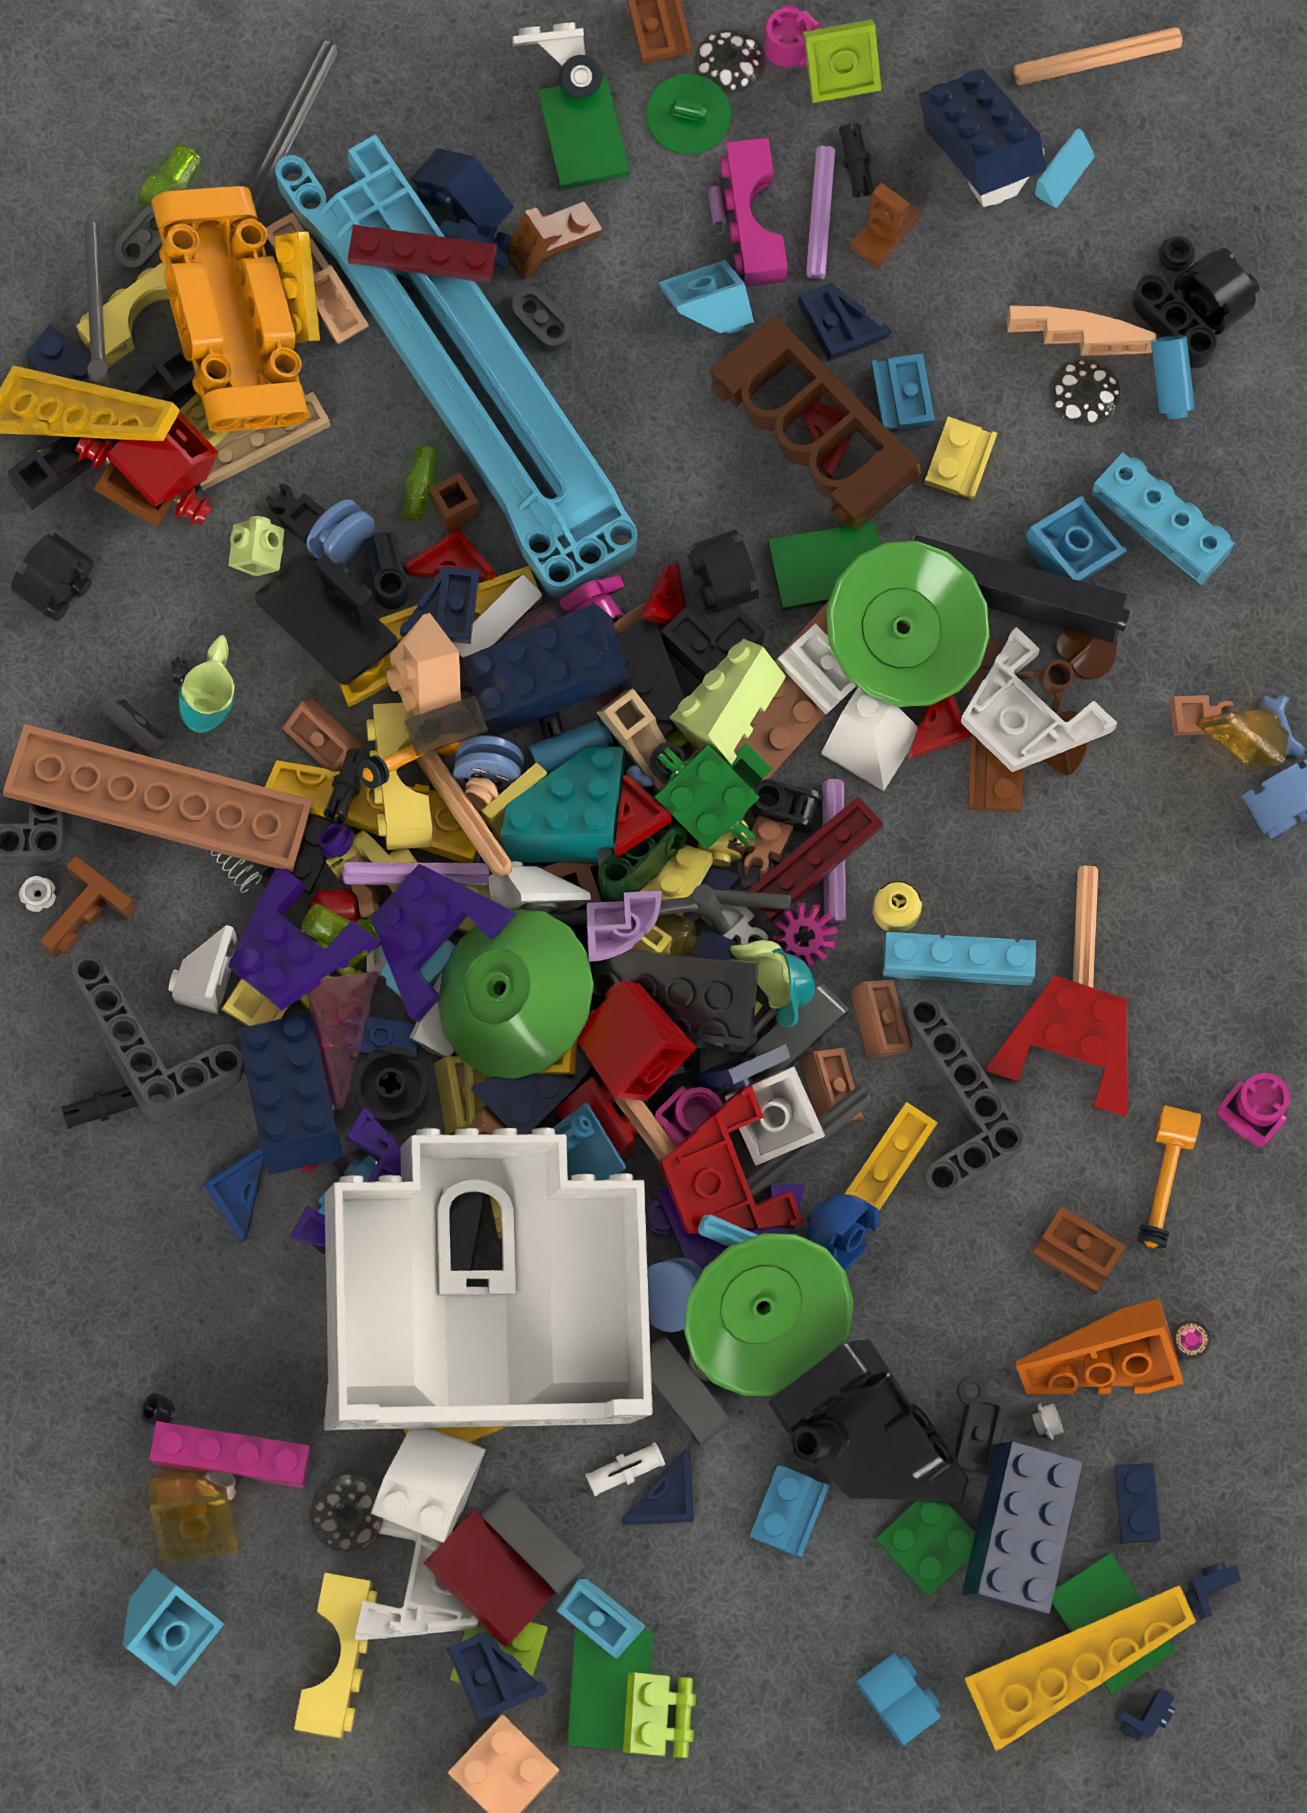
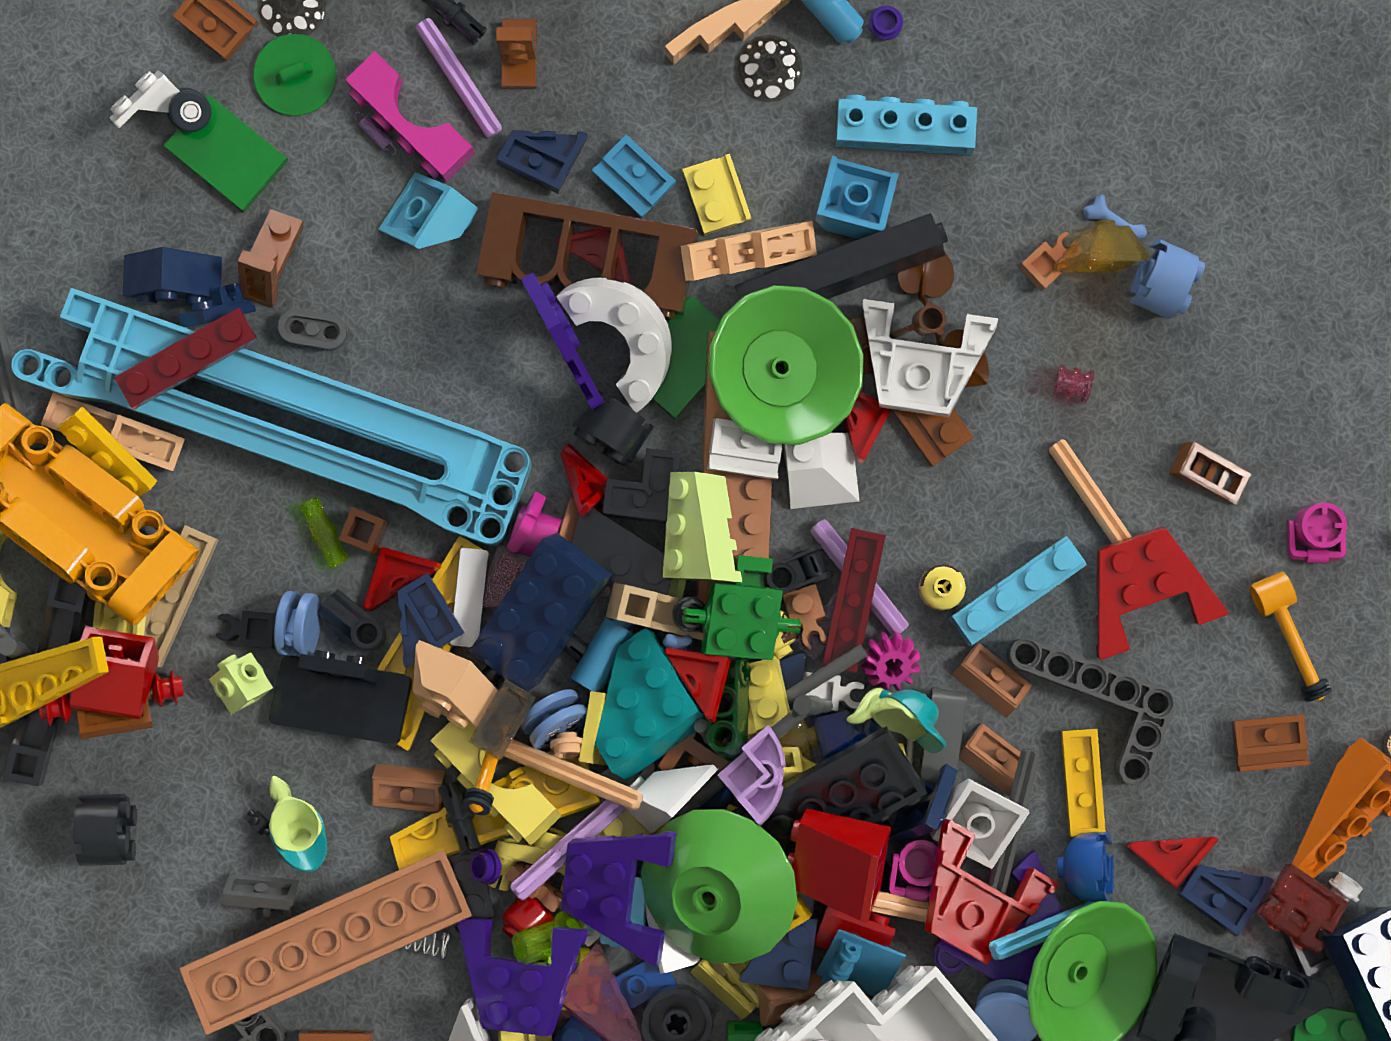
camera: 35 degrees left, 10 degrees up
none -> dark purple wing [521,272,604,409]
none -> white brick [556,278,672,413]
none -> light nougat slope [680,221,817,281]
none -> dark purple plate [869,6,903,40]
none -> clear pink bush [1053,364,1094,404]
none -> red tile [1126,836,1218,890]
none -> dark orange slope [1169,442,1251,505]
none -> dark blue wing [1177,865,1274,937]
none -> clear red plate [1257,864,1349,954]

